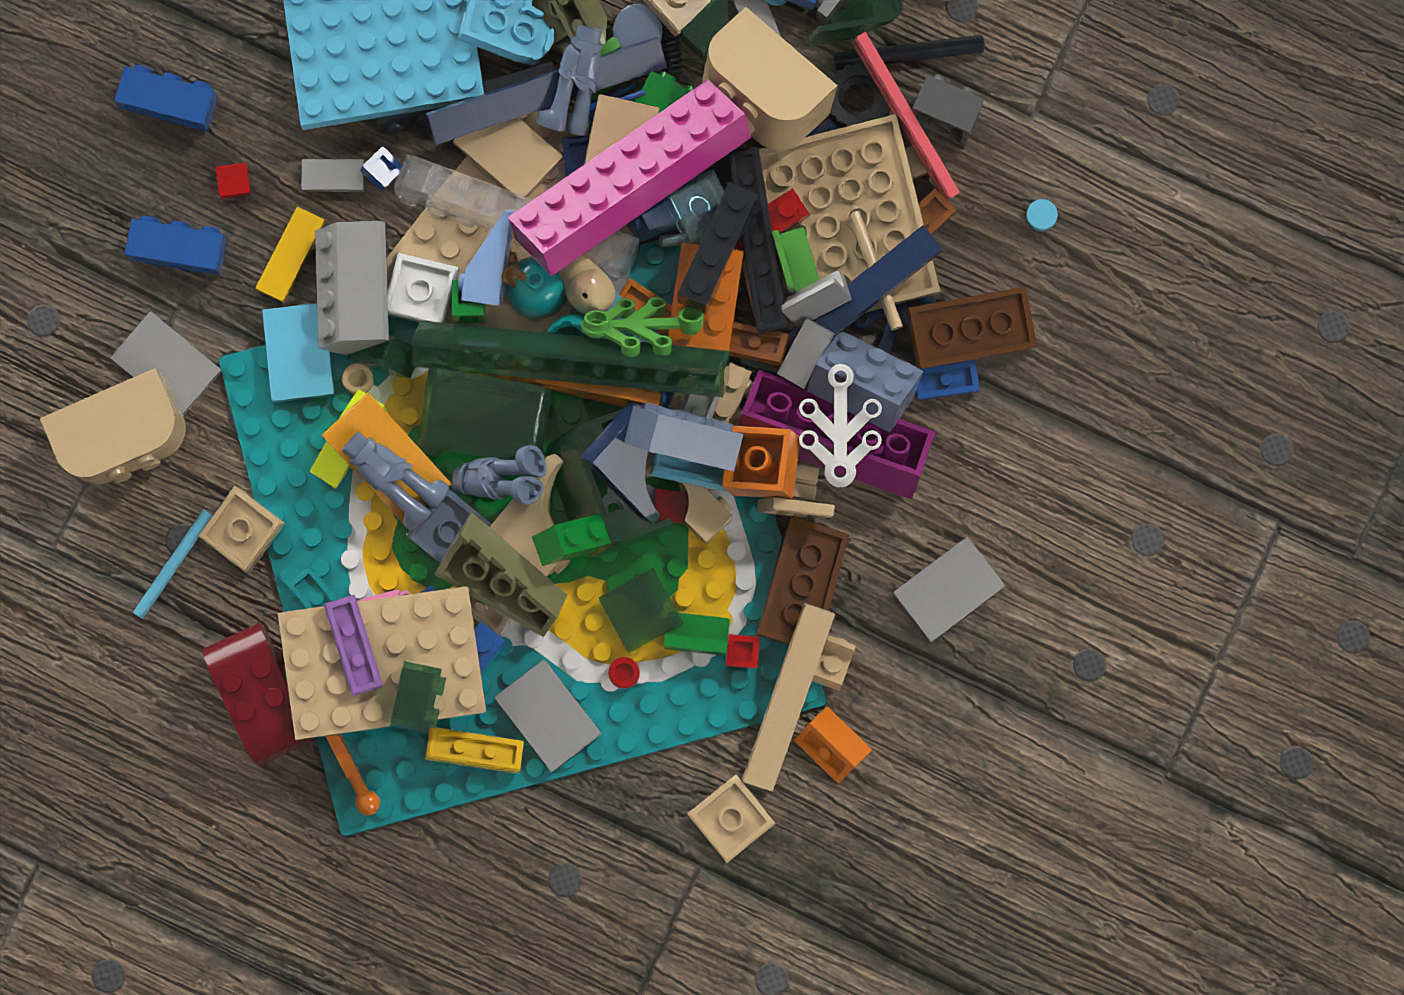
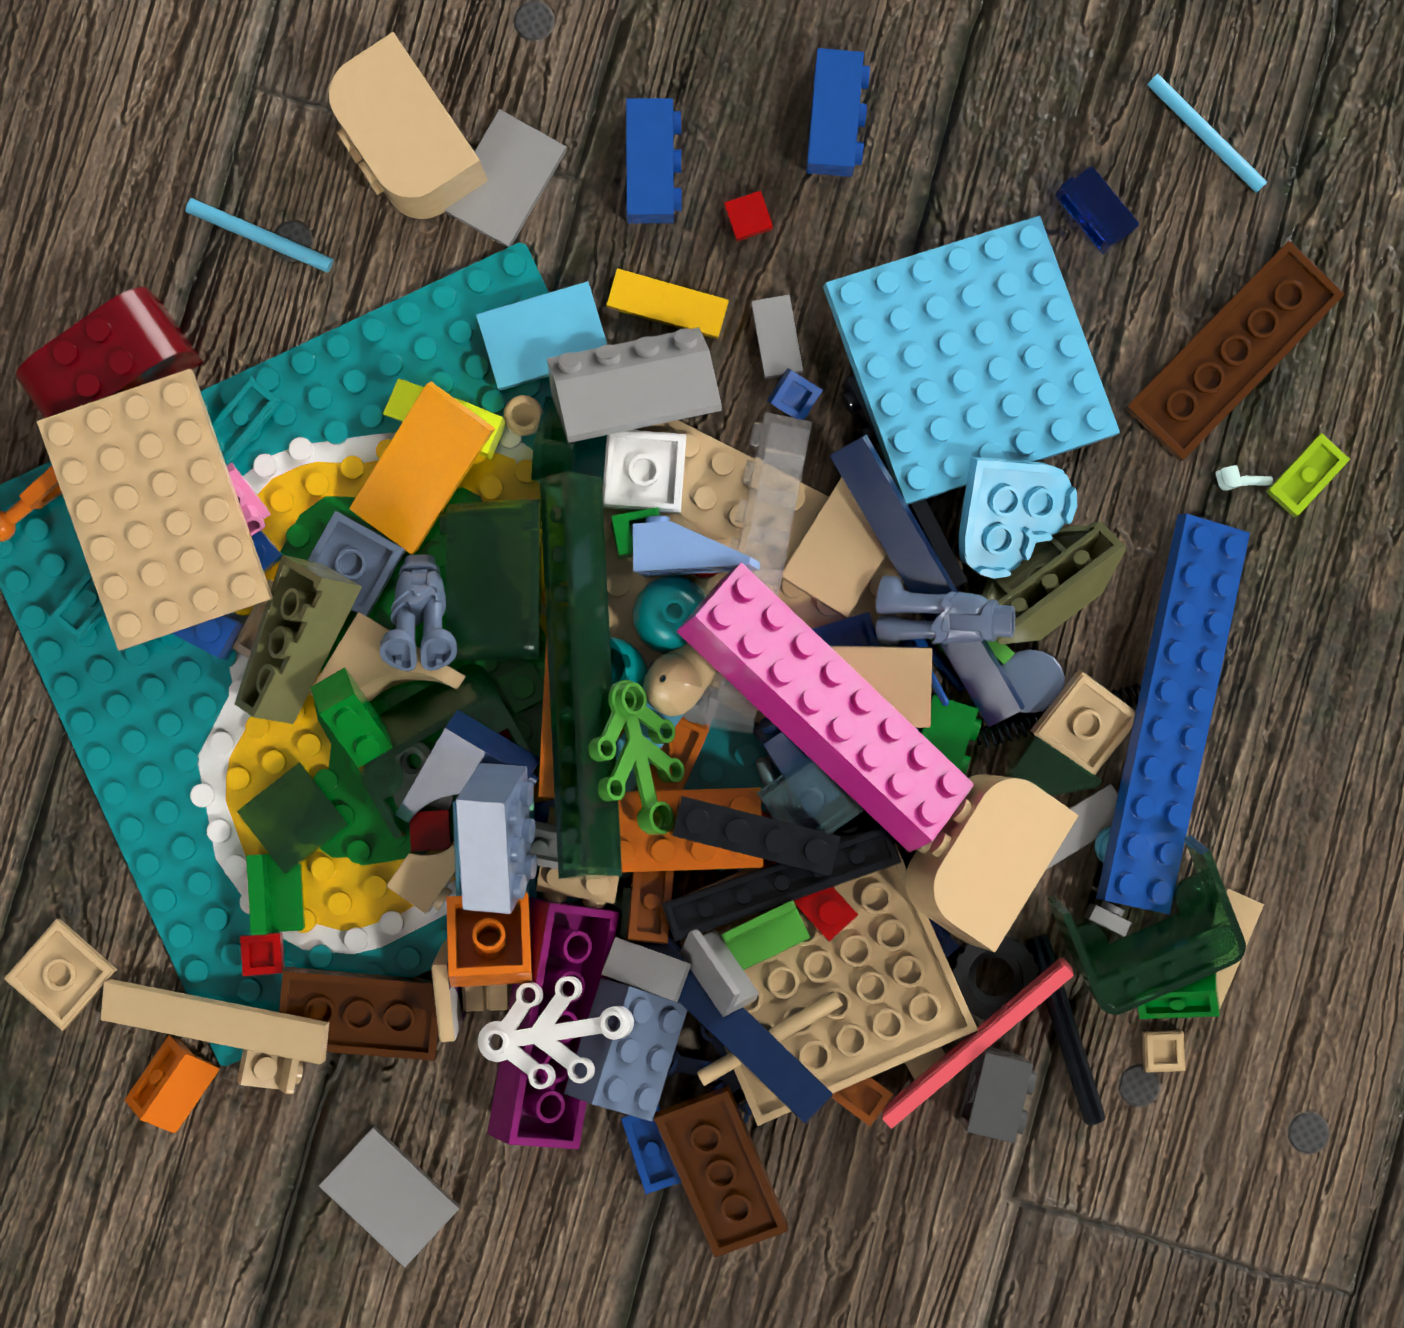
camera: 80 degrees right, 5 degrees up
tan tile [198,486,285,574] -> none
medium lavender tile [324,594,383,696] -> none
sand blue piece [342,431,449,531] -> none
clear green brick [390,661,446,734] -> none
yellow tile [425,726,524,774] -> none
light grey tile [494,659,602,772] -> none
clear orange hand [502,252,527,288] -> none
red tile [608,657,640,689] -> none
medium azure tile [1026,199,1058,231] -> none

